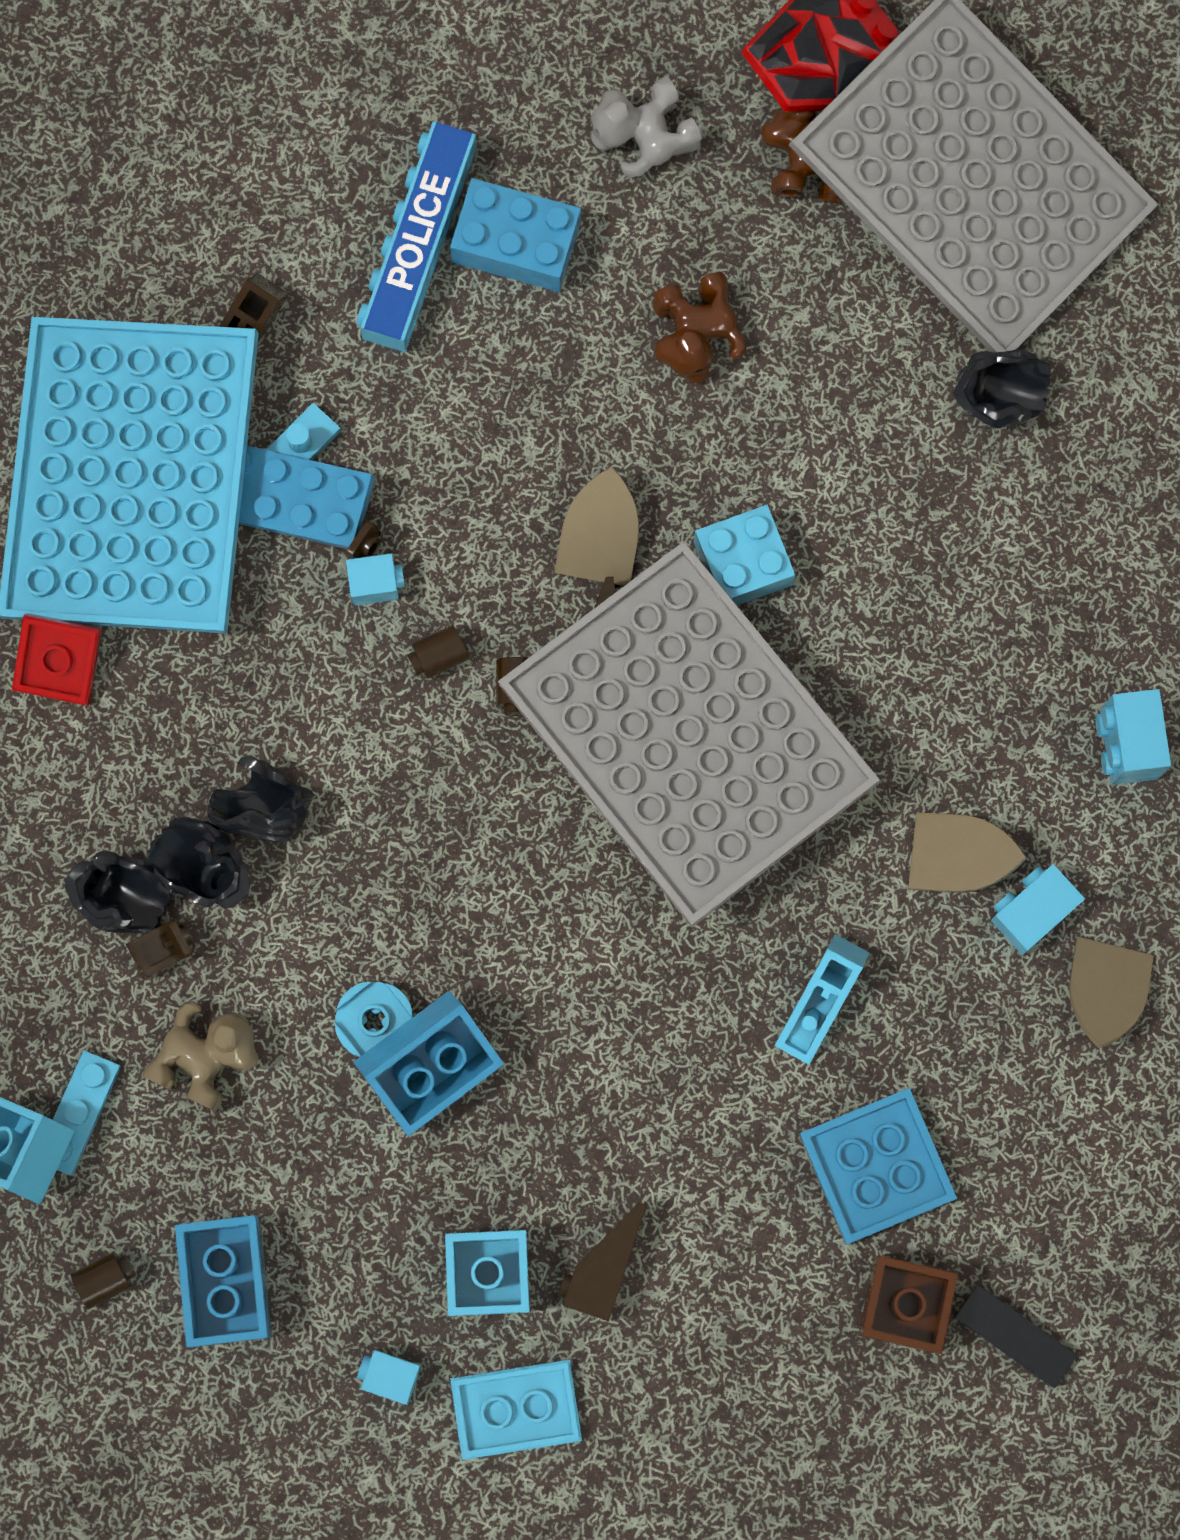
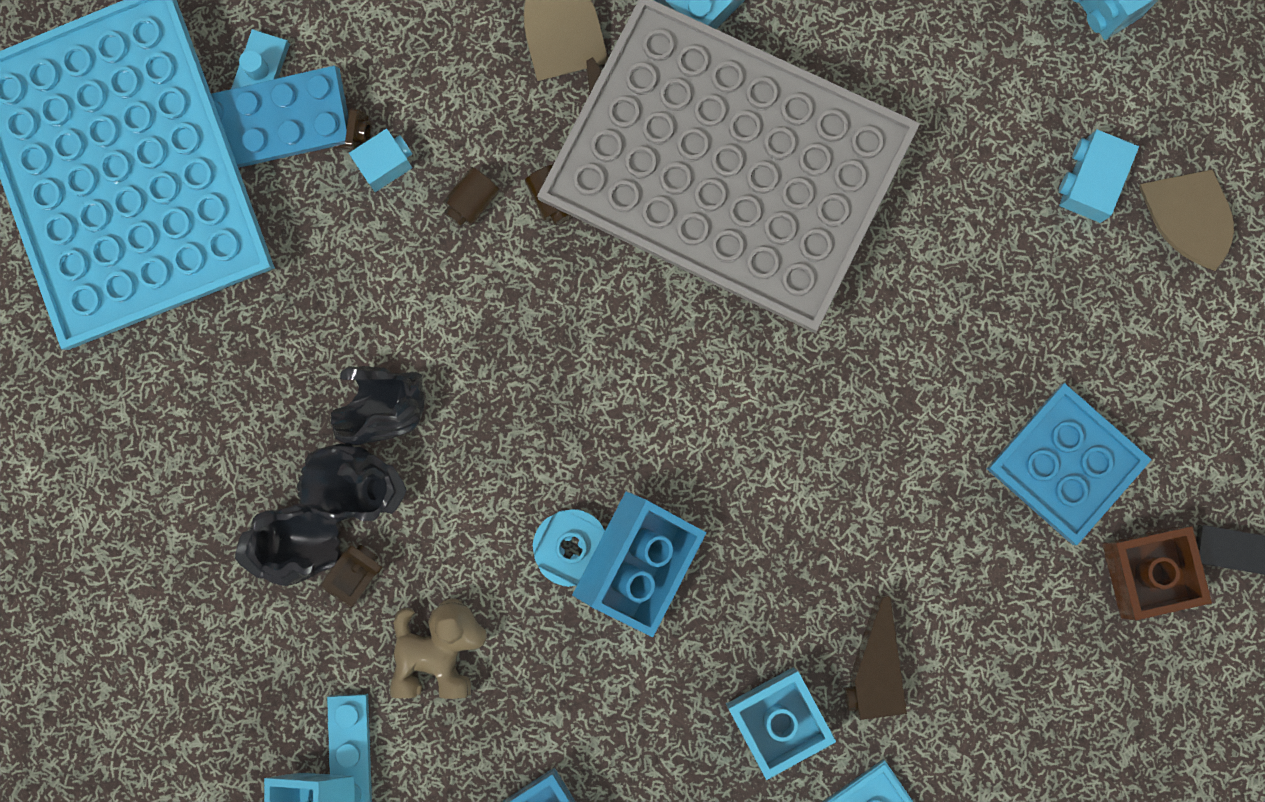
camera: 25 degrees left, 5 degrees up
red tile [12,613,102,706] -> none
medium azure slope [775,934,870,1065] -> none
dark tan shield [908,812,1027,893] -> none

